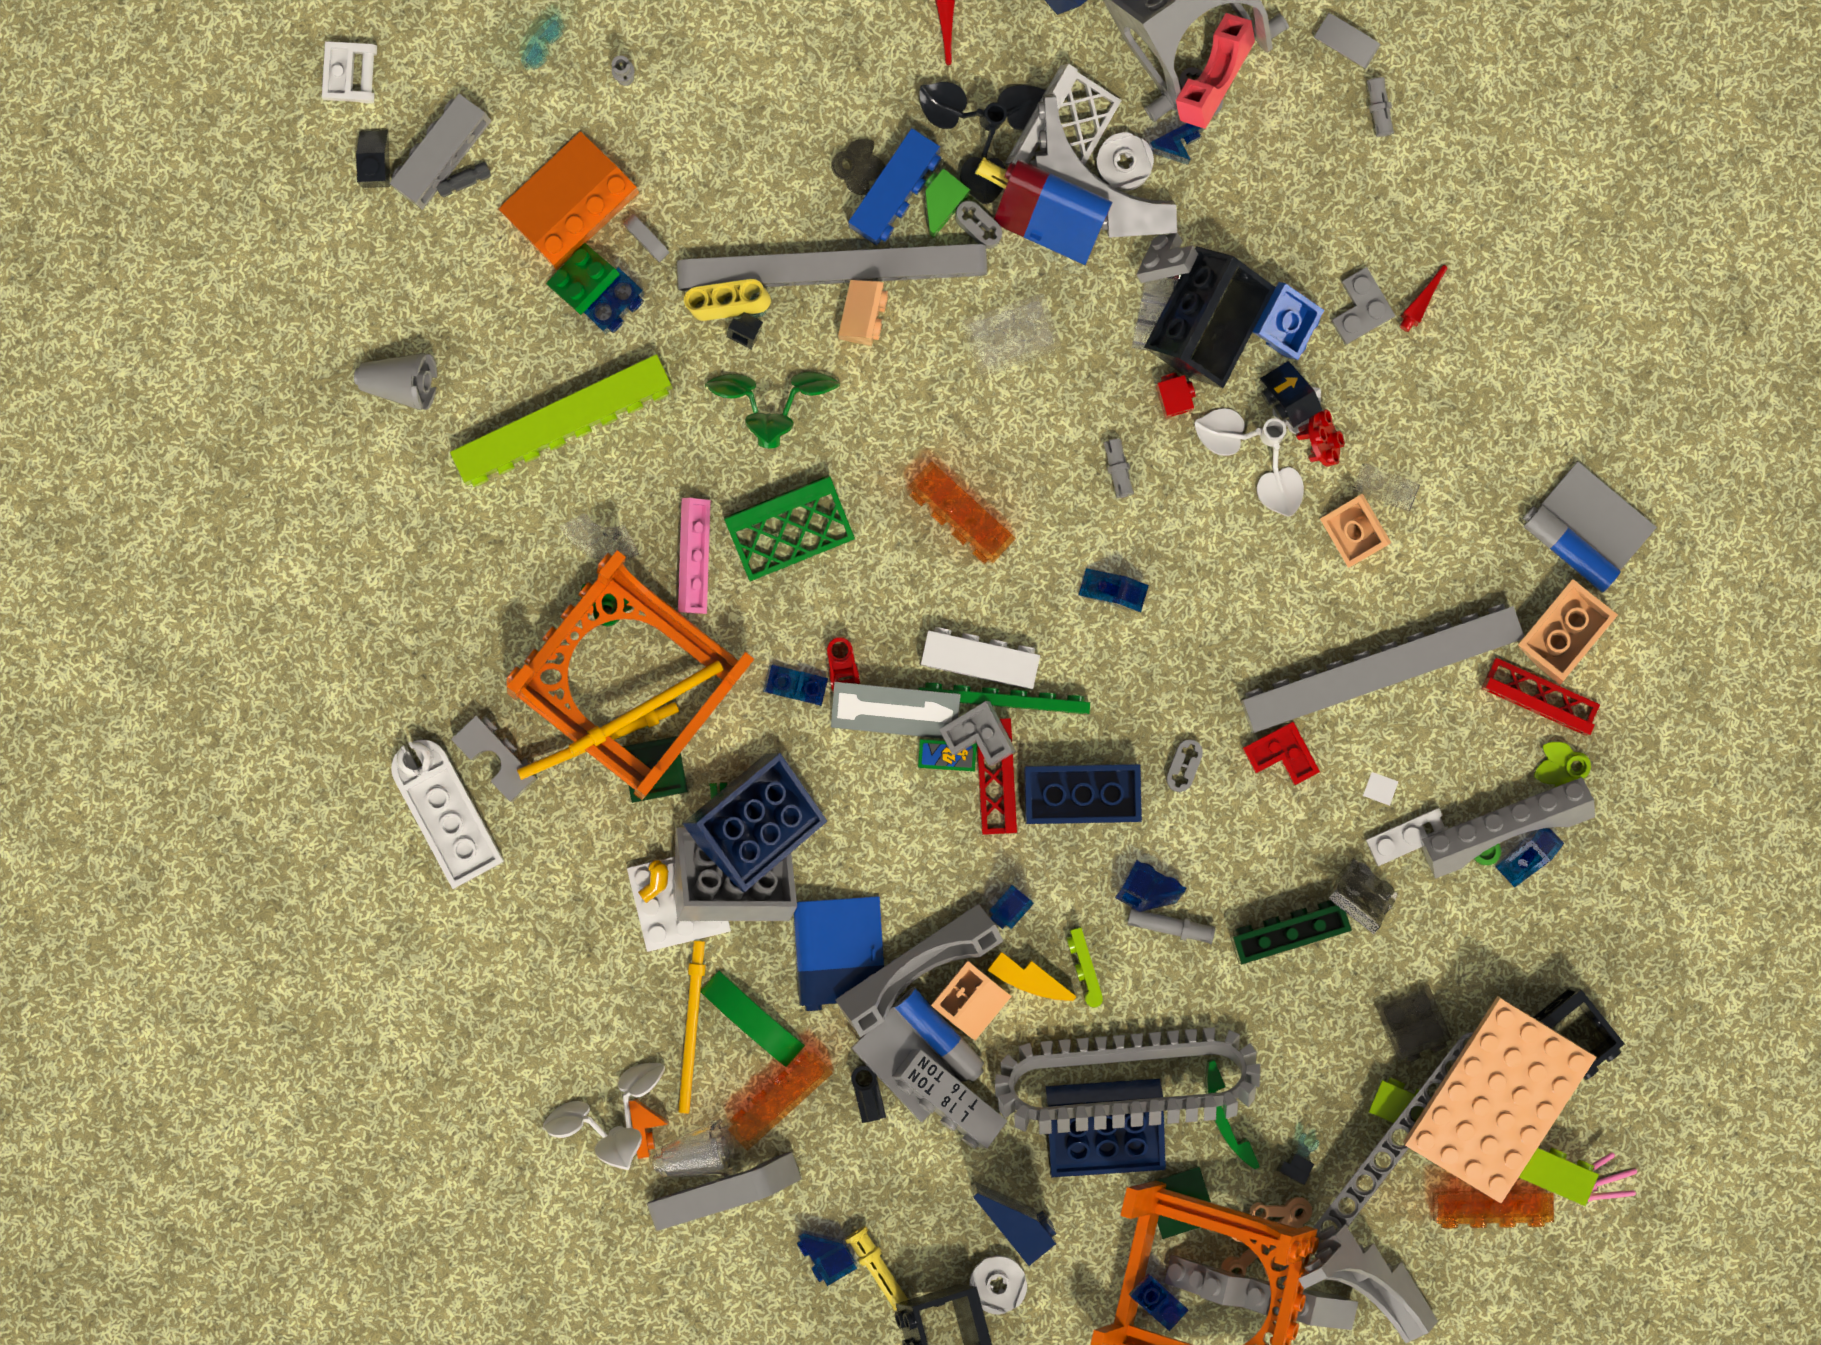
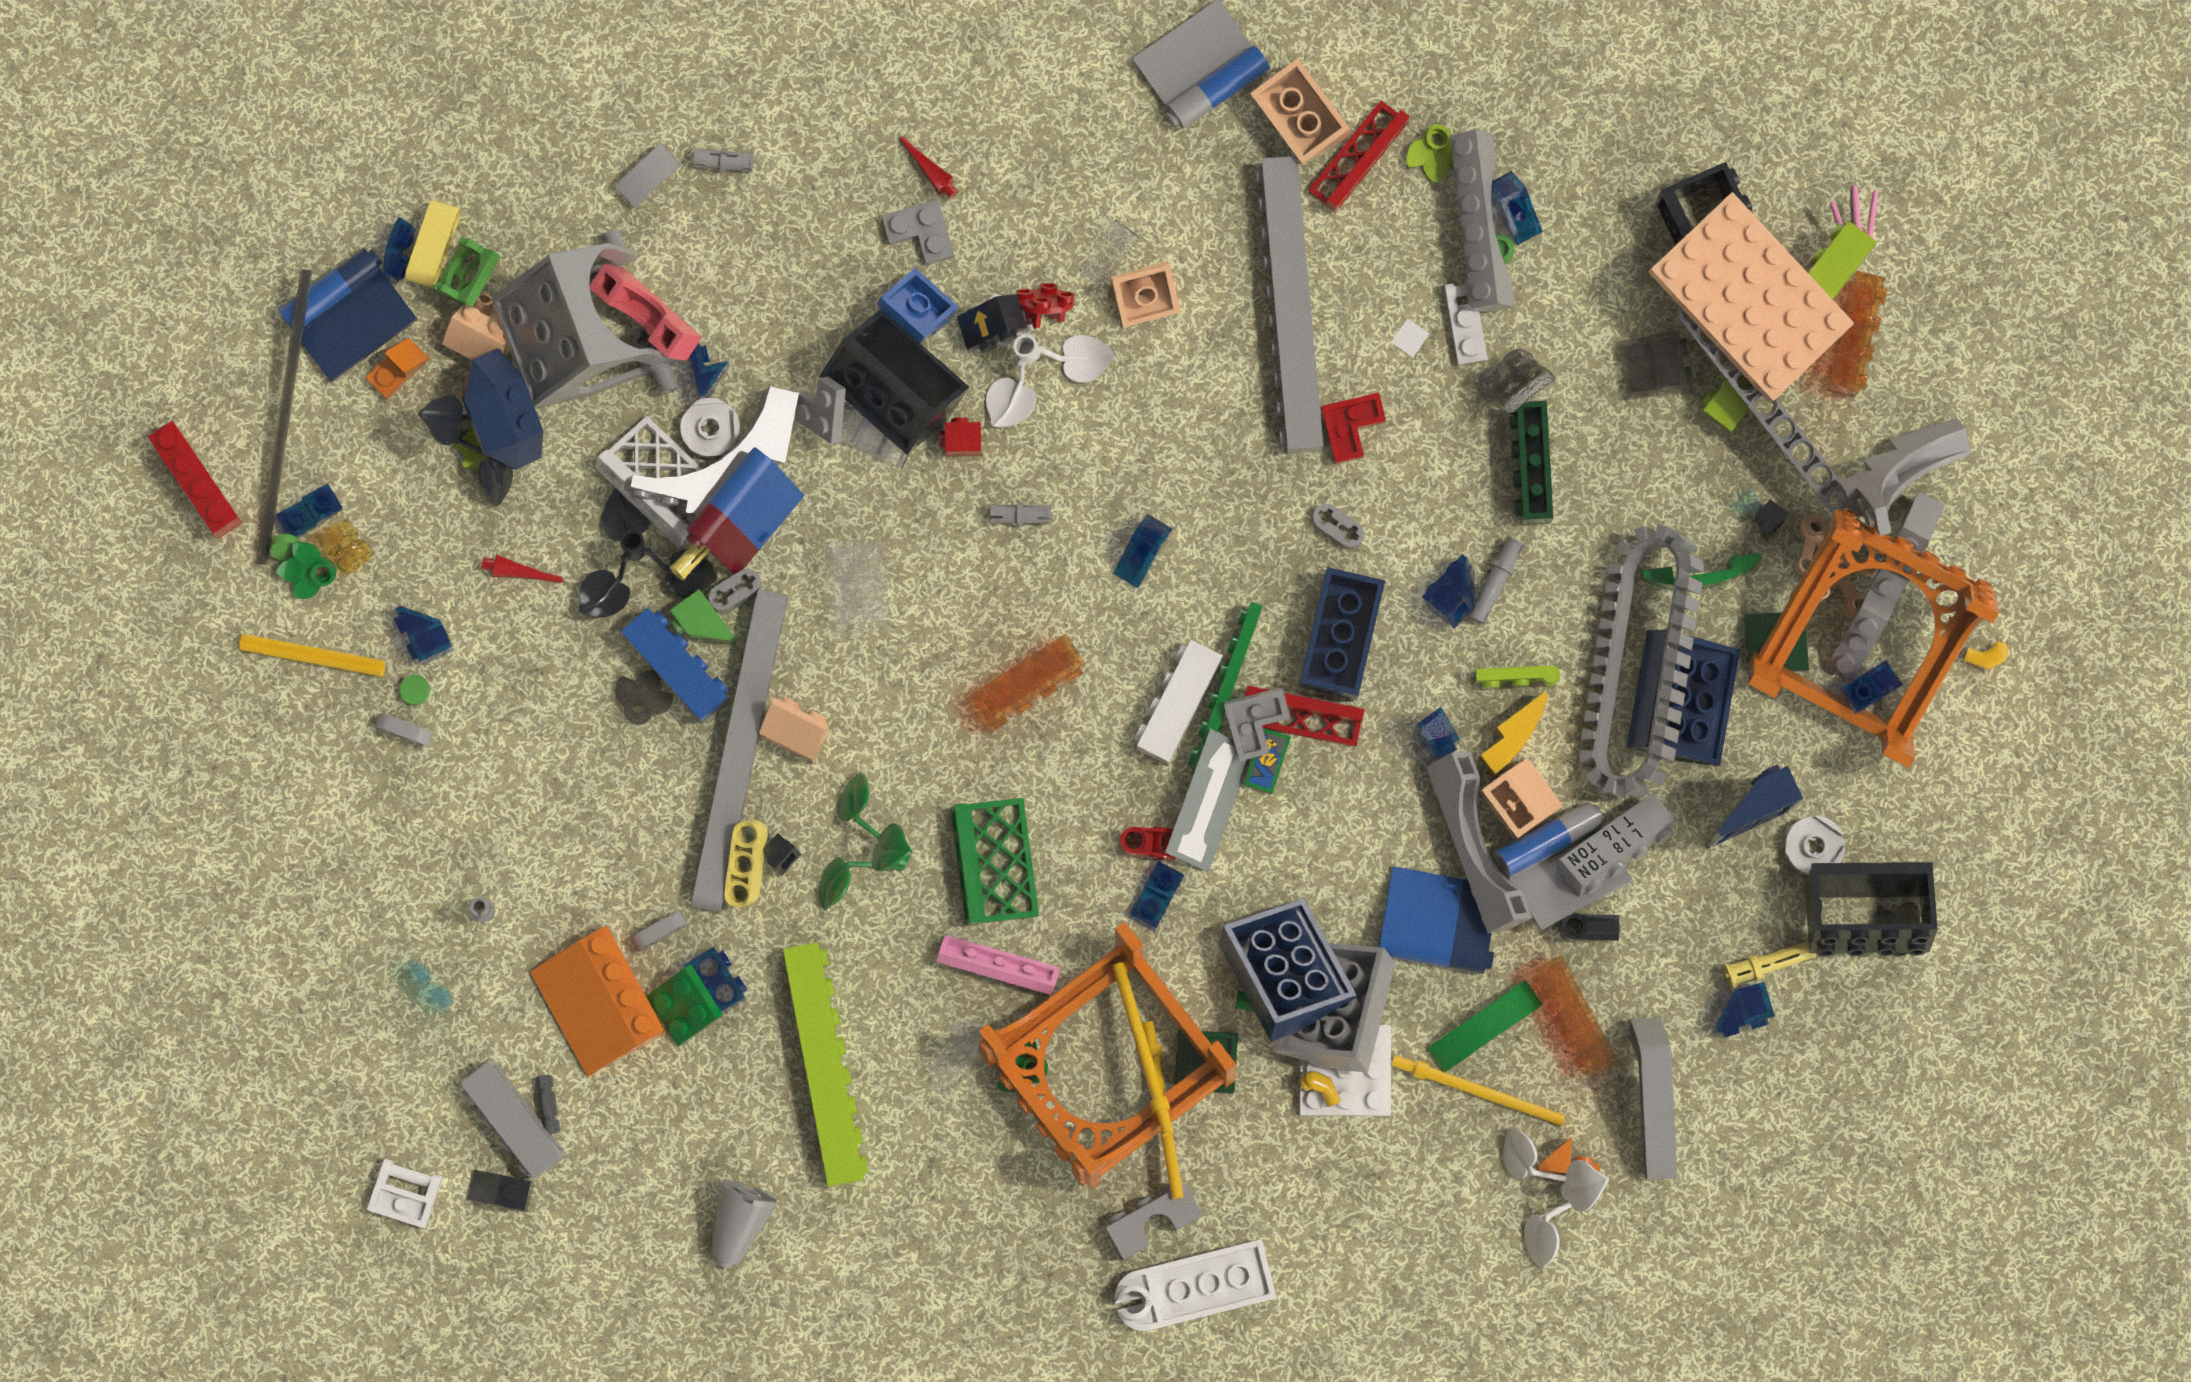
camera: 75 degrees left, 5 degrees down
clear cone [652,1119,736,1177] -> none

